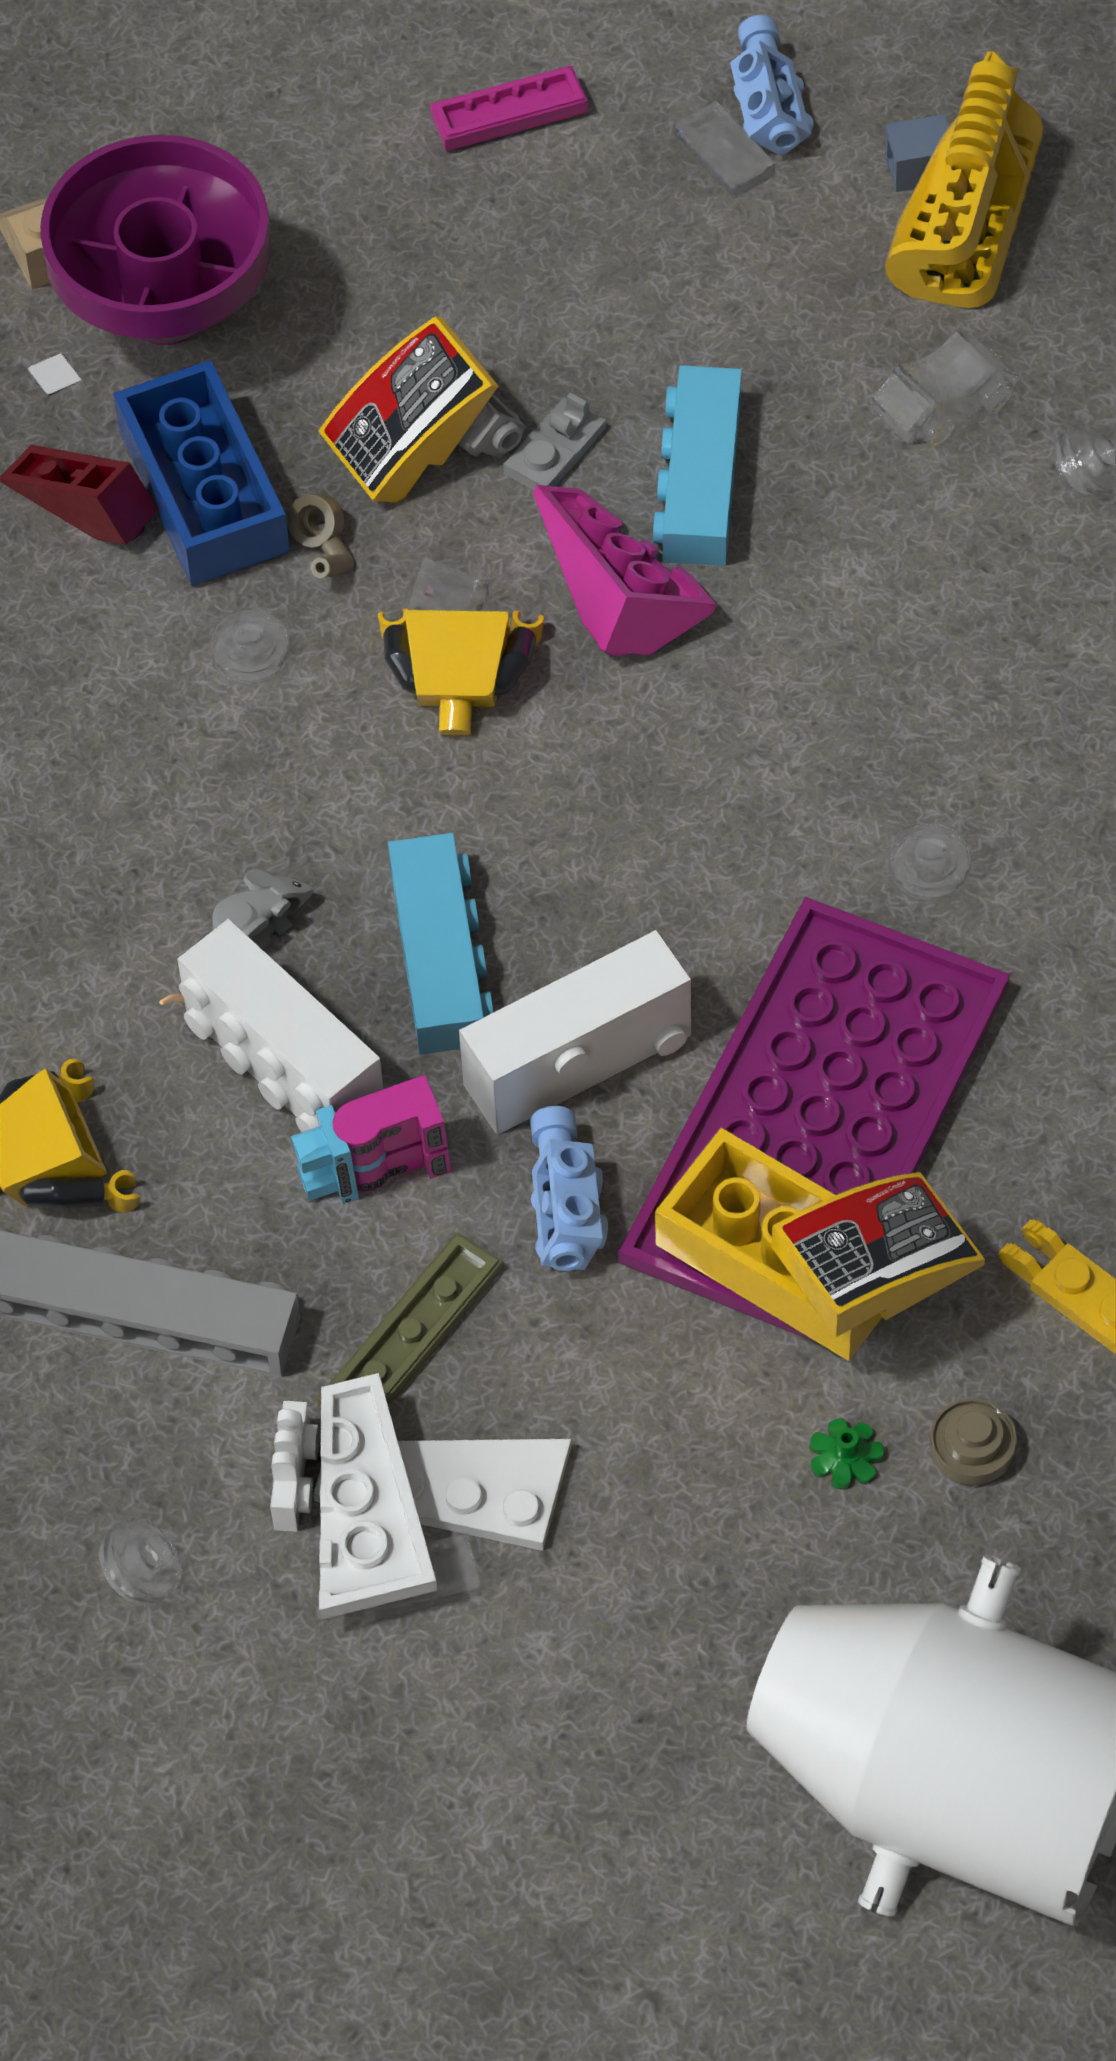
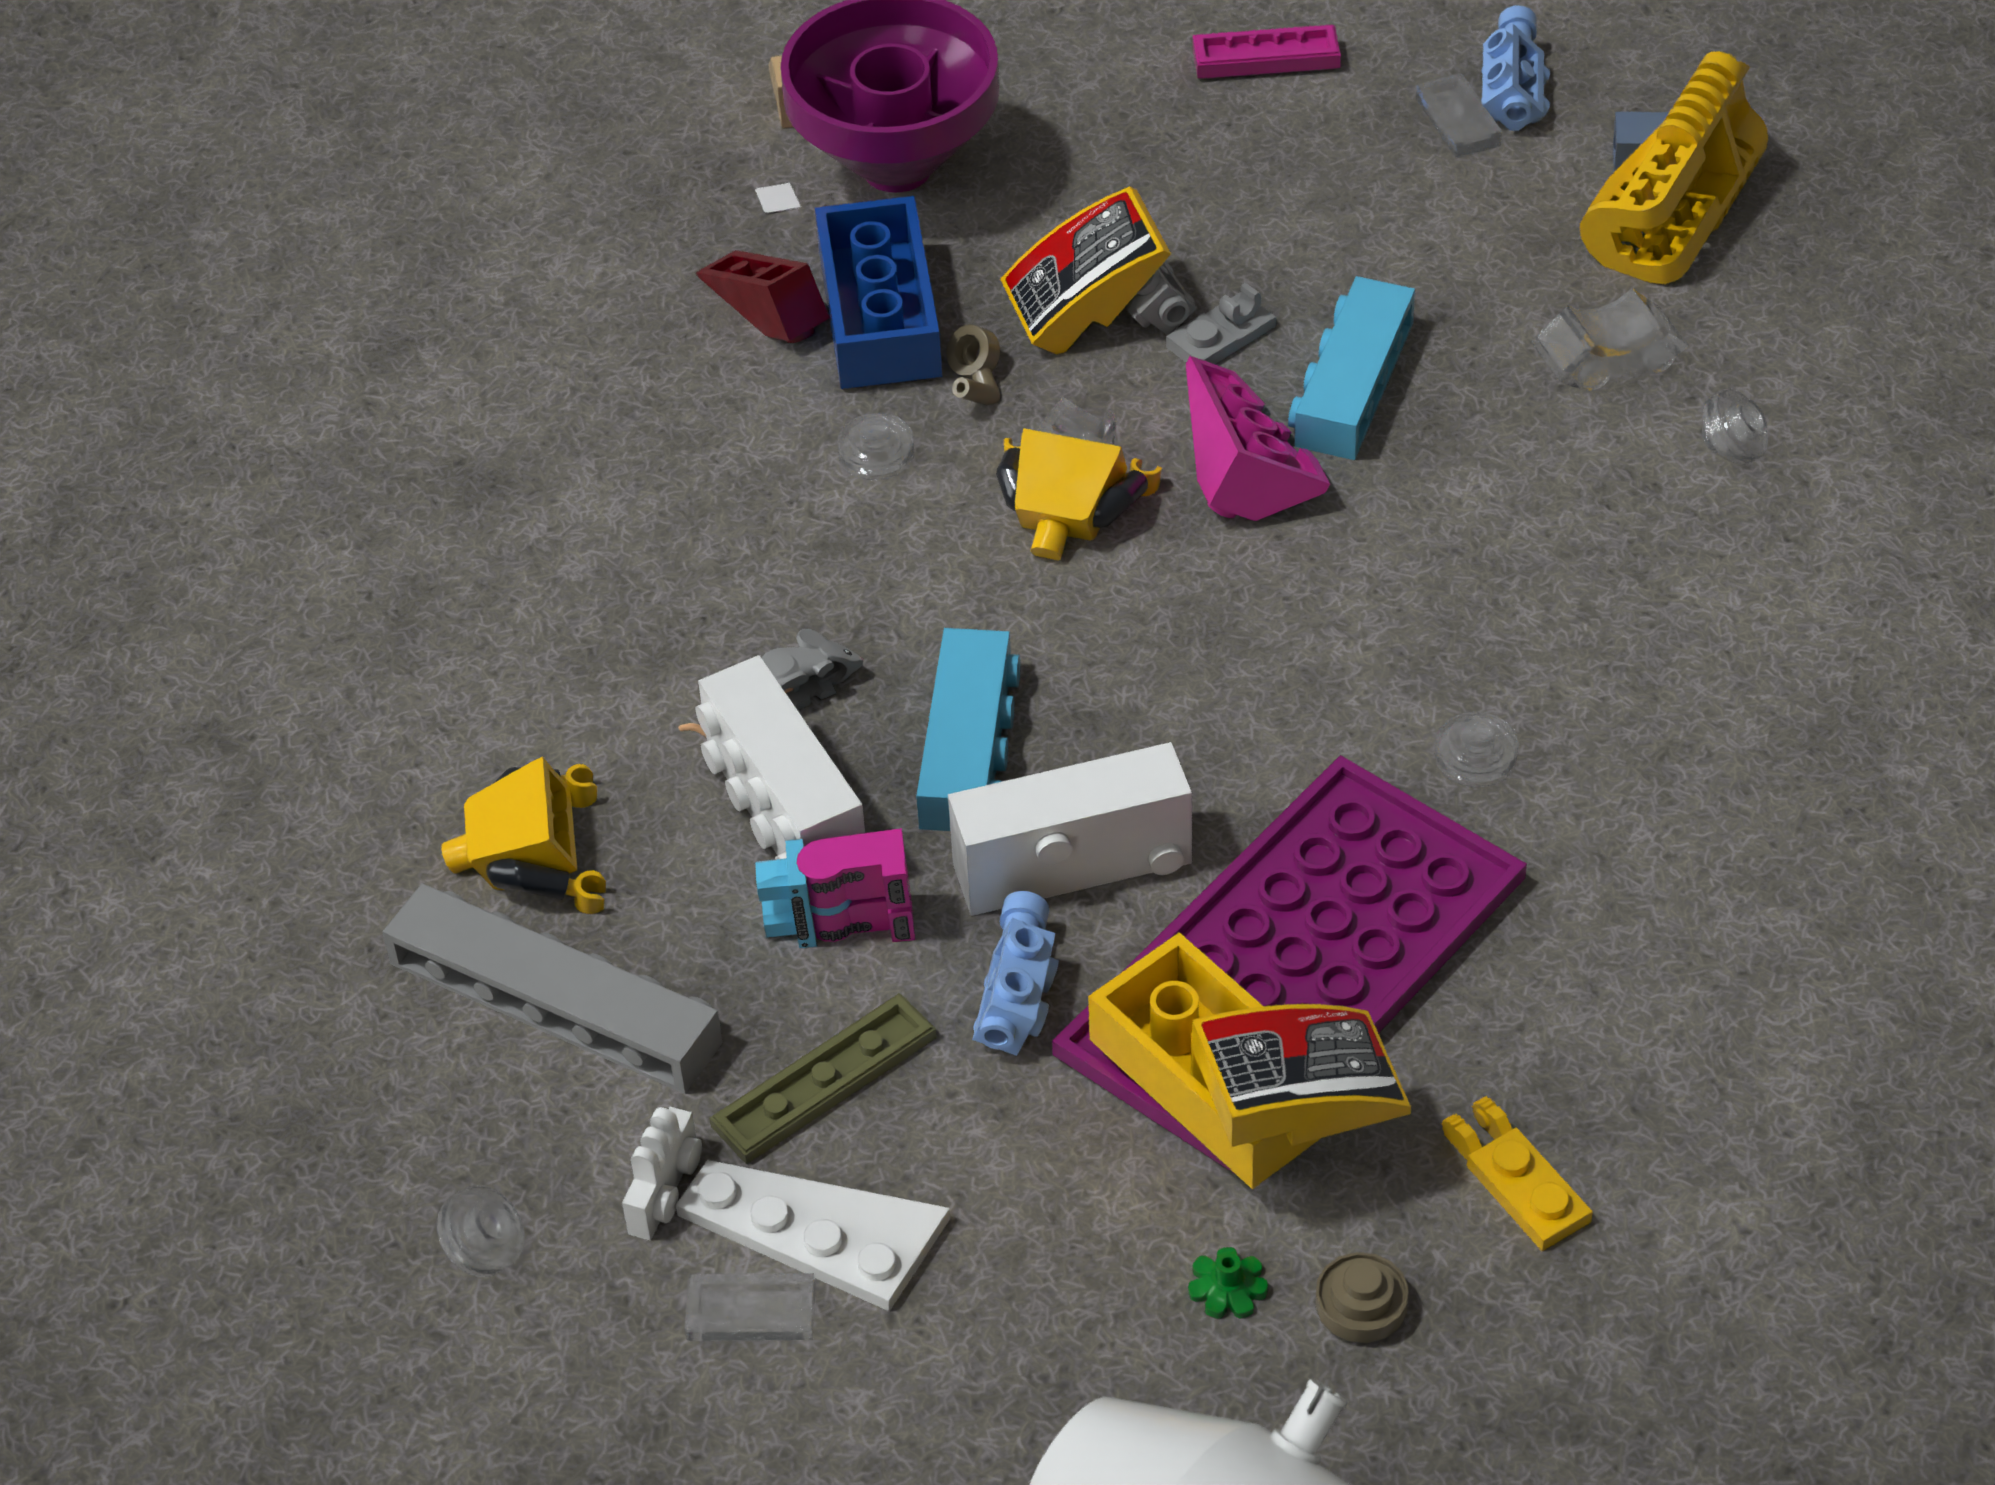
camera: 15 degrees right, 10 degrees down
white wing [319,1373,437,1620] -> none

